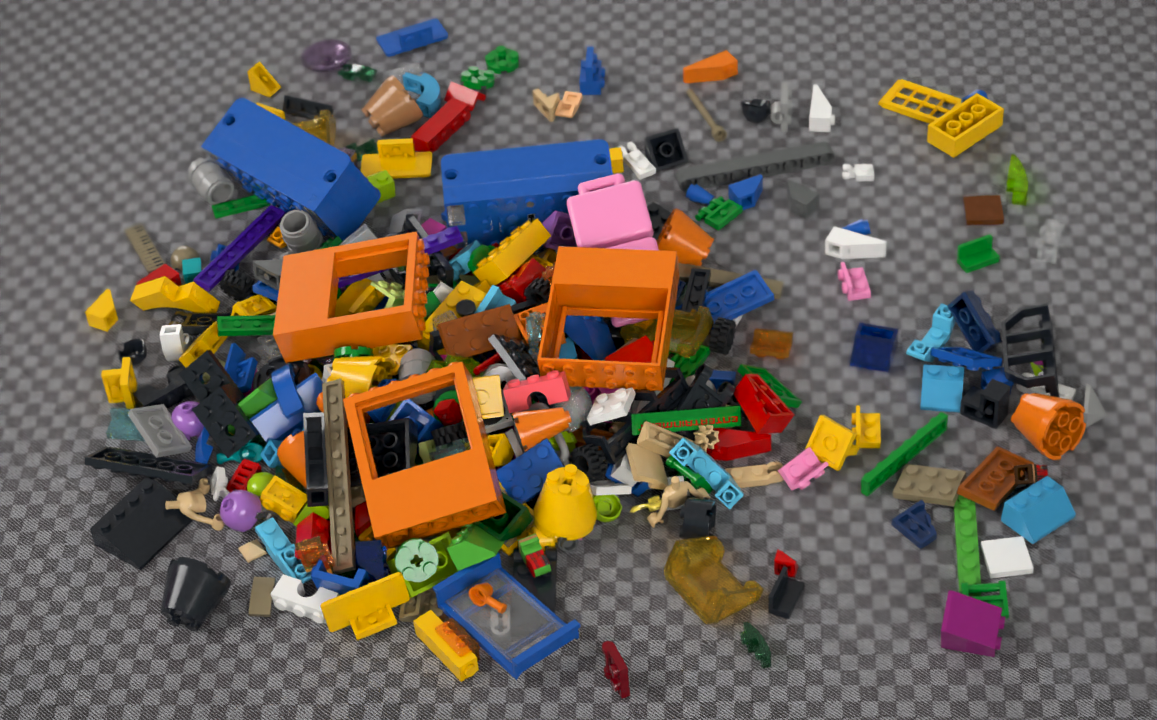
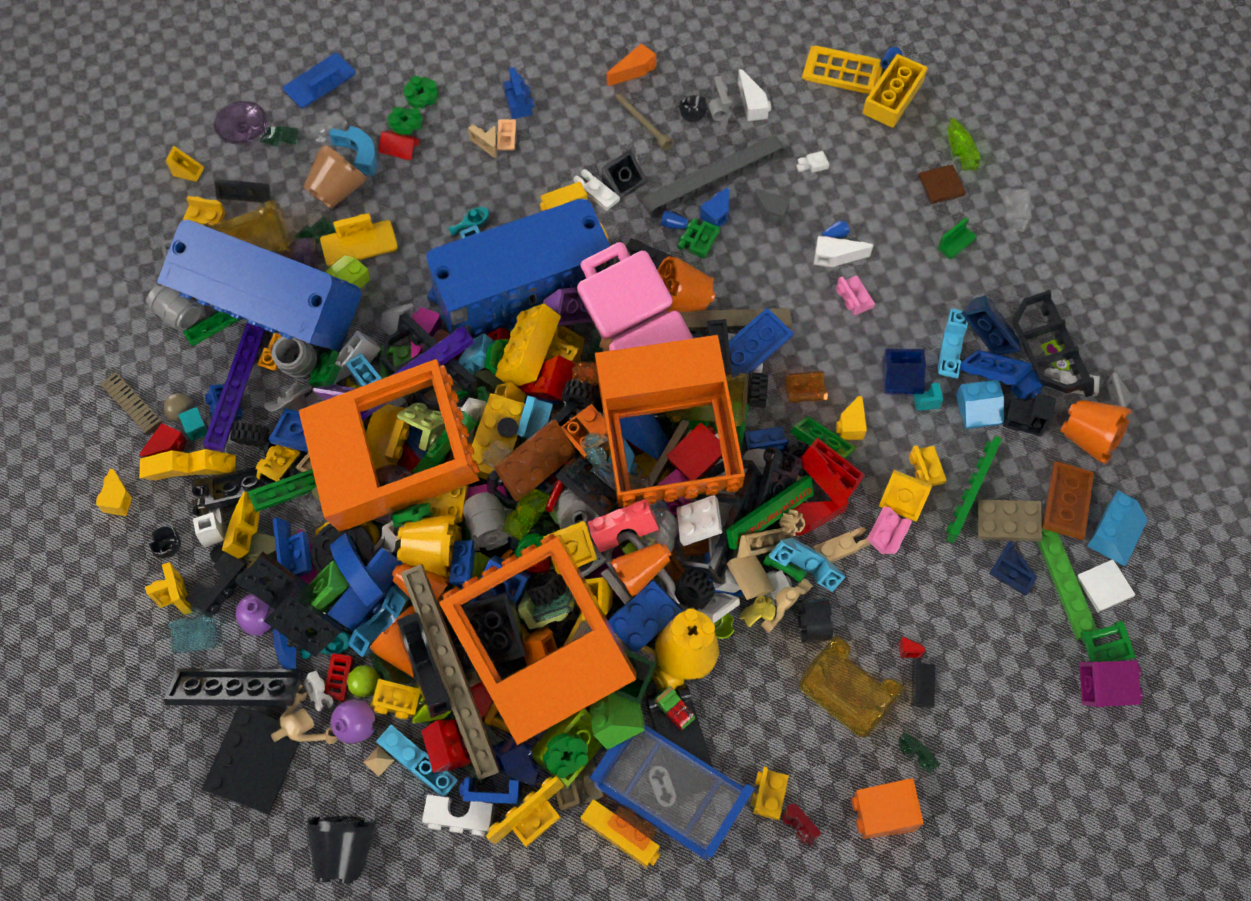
camera: 20 degrees left, 20 degrees up
light grey plate [128,404,192,458] -> none
dark tan slope [248,577,276,617] -> none
dark grey slope [253,260,283,291] -> none
clear orange bracket [295,536,335,574] -> none
red brick [411,98,471,154] -> none
orange bar [469,583,507,614] -> none
dark brown leg [1014,464,1048,485] -> none
none -> yellow bracket [750,766,789,820]
none -> yellow slope [836,396,867,440]
none -> orange slope [851,778,924,839]
none -> teal panel [913,383,943,411]

